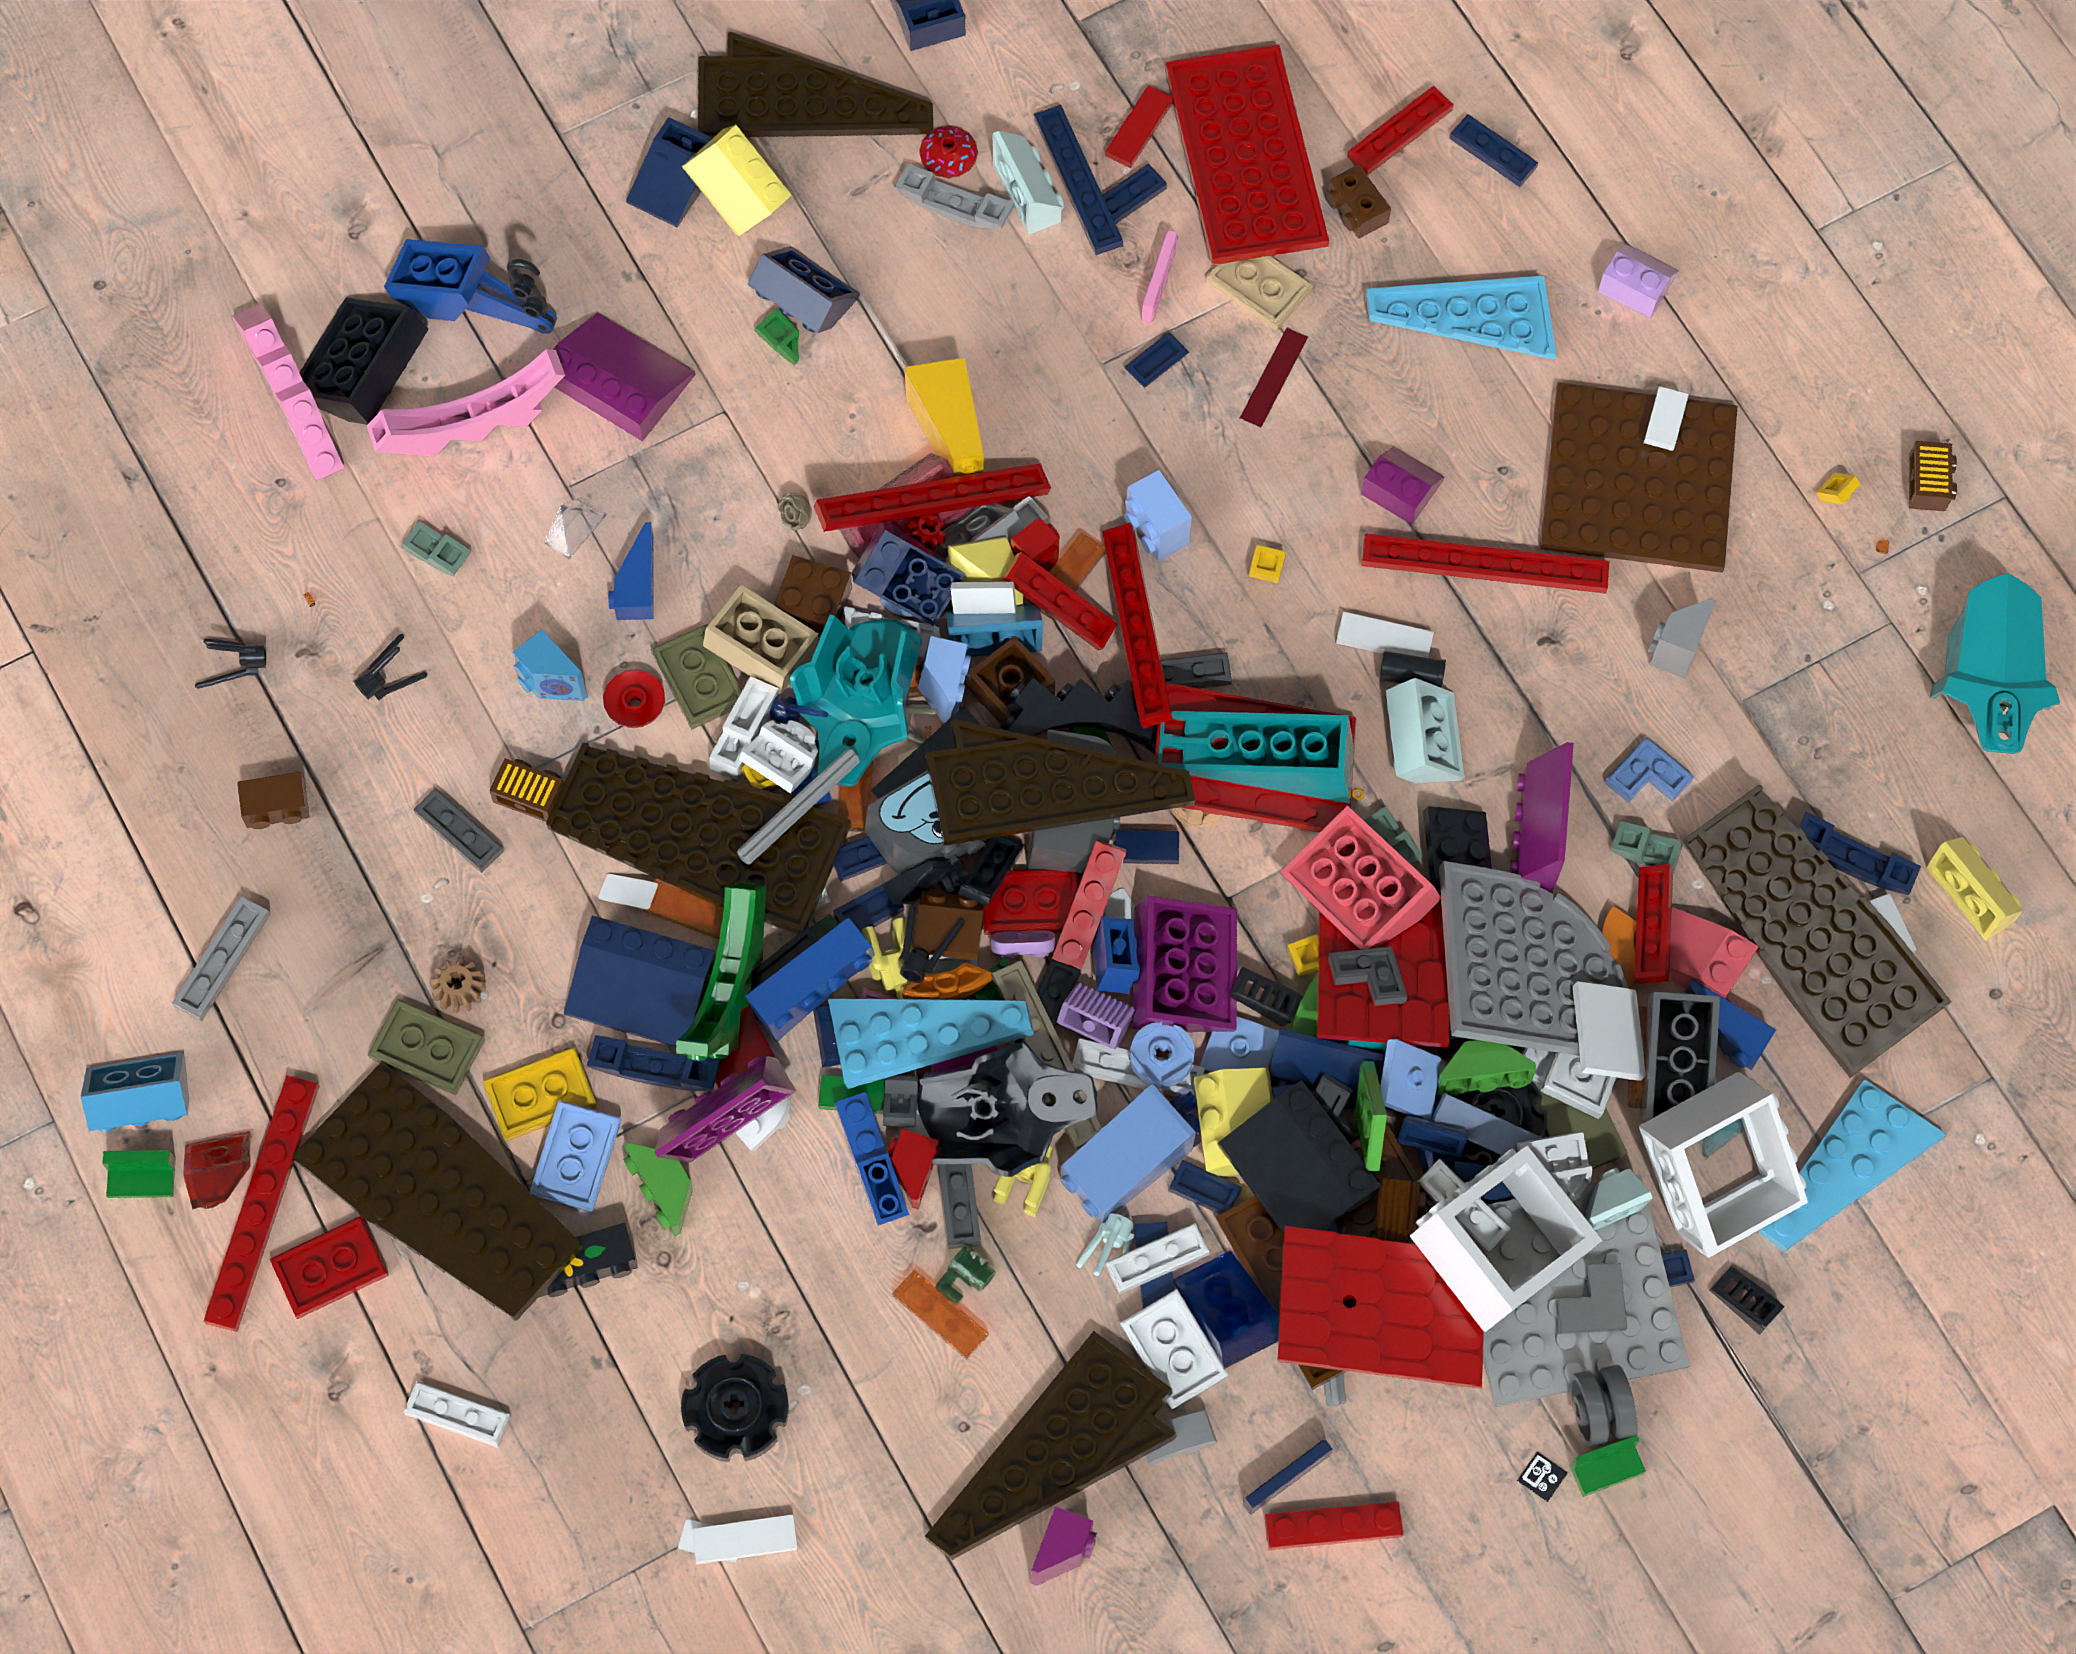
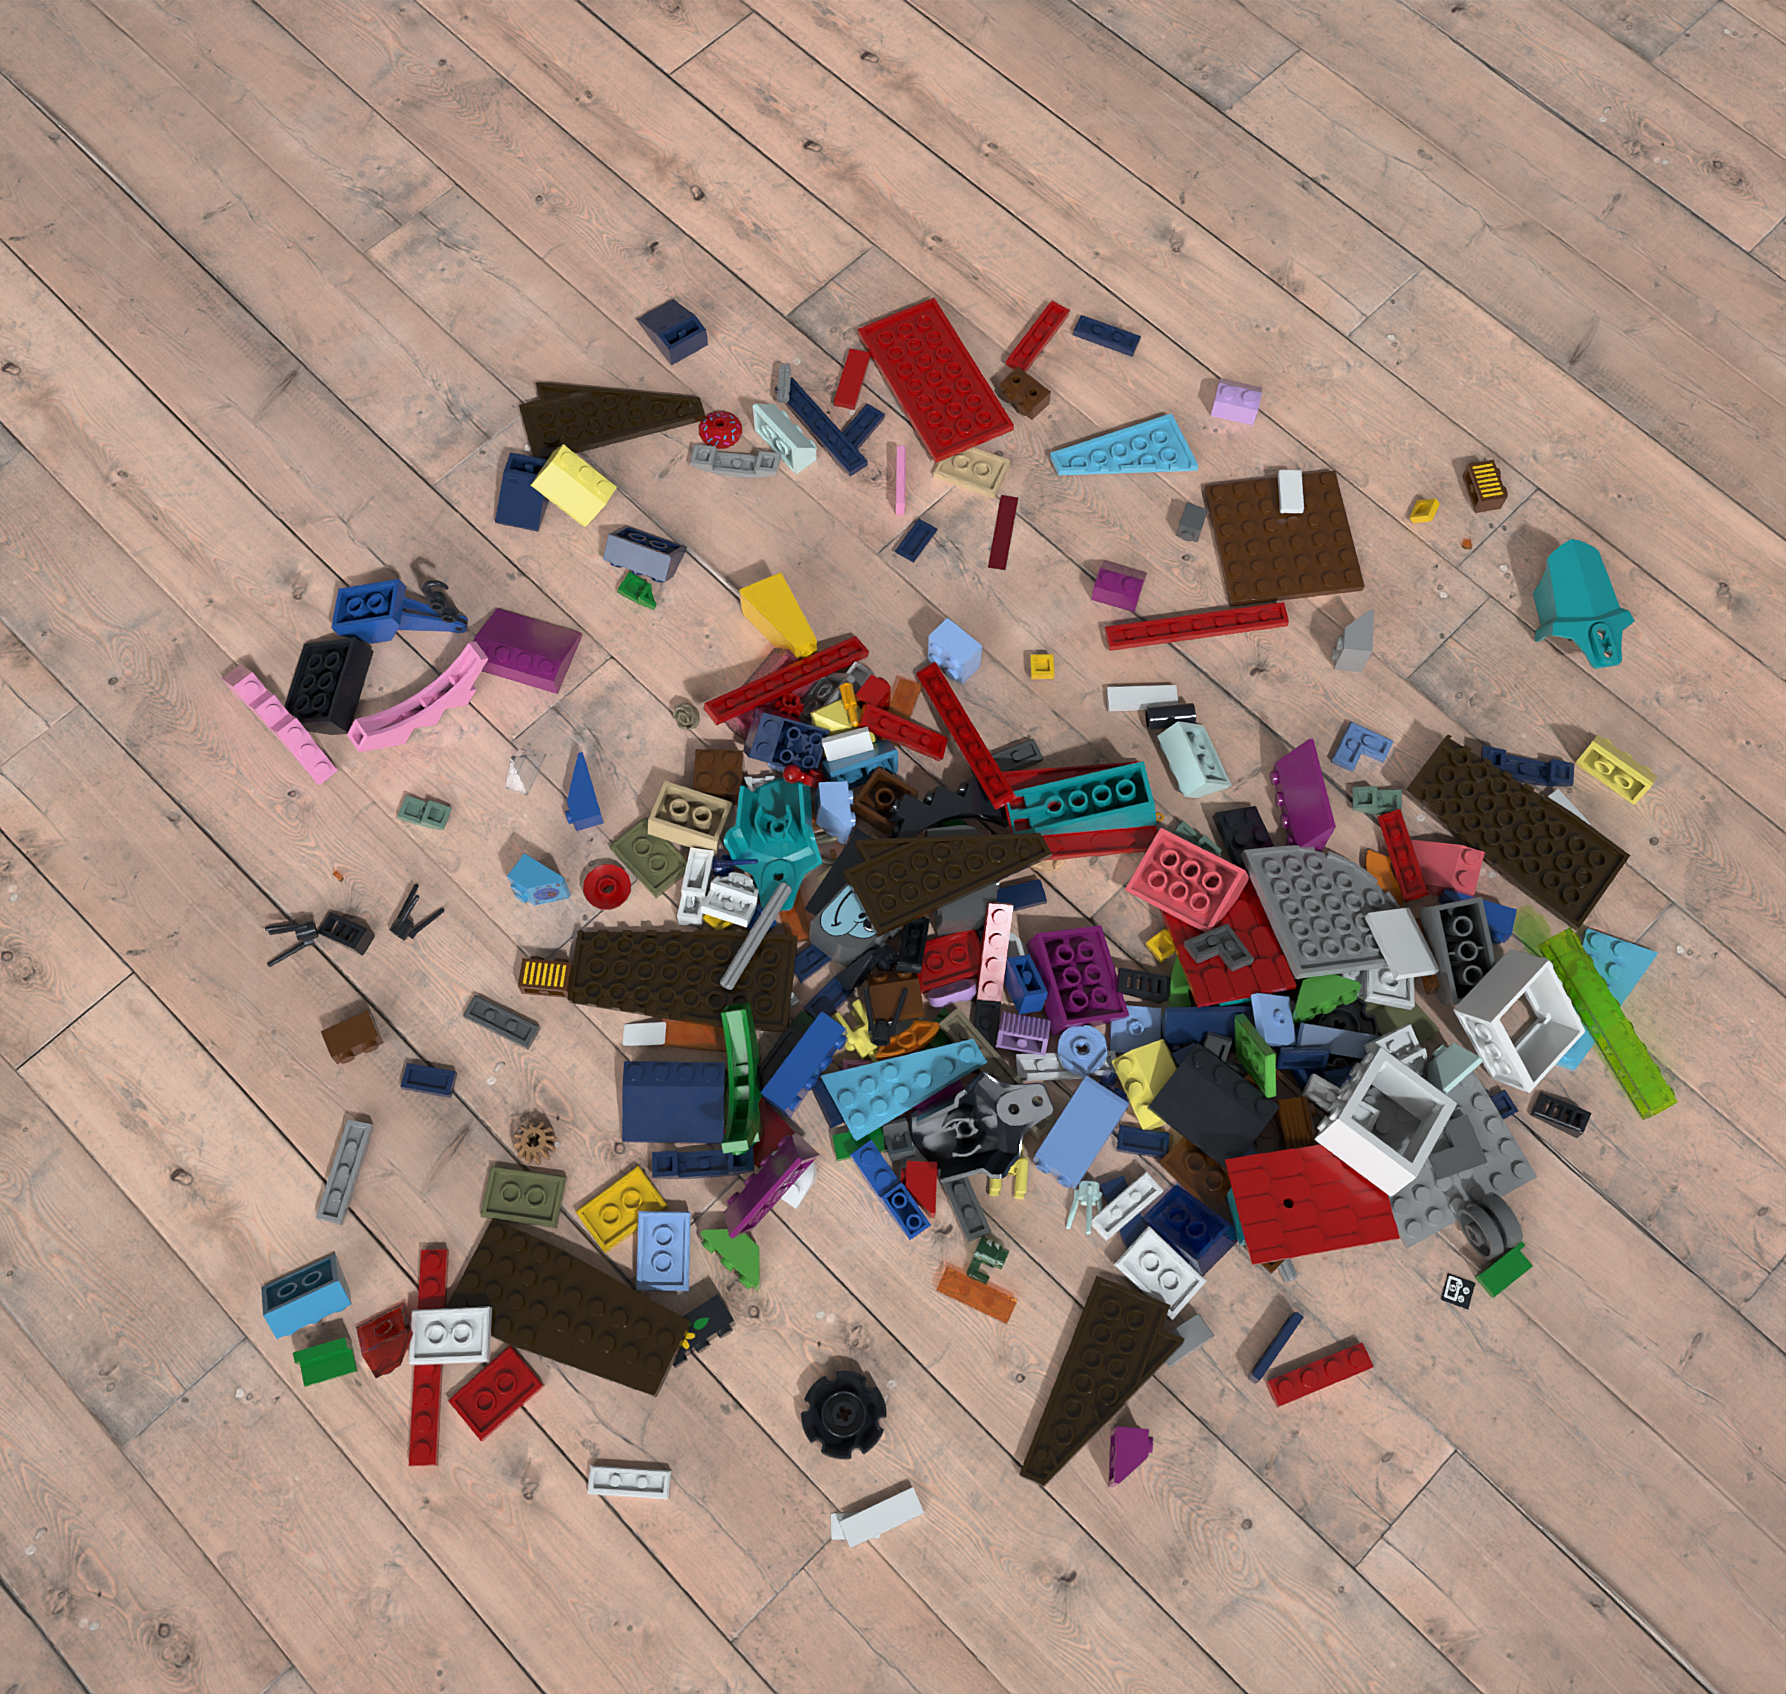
camera: 15 degrees left, 0 degrees up
none -> black slope [317,912,375,956]
none -> dark blue tile [400,1063,457,1098]
none -> white tile [409,1307,492,1365]
none -> light grey axle [777,363,791,403]
none -> red plate [783,764,827,788]
none -> light orange axle [839,683,859,727]
none -> dark grey brick [1176,503,1208,542]
none -> clear neon green brick [1537,927,1678,1120]

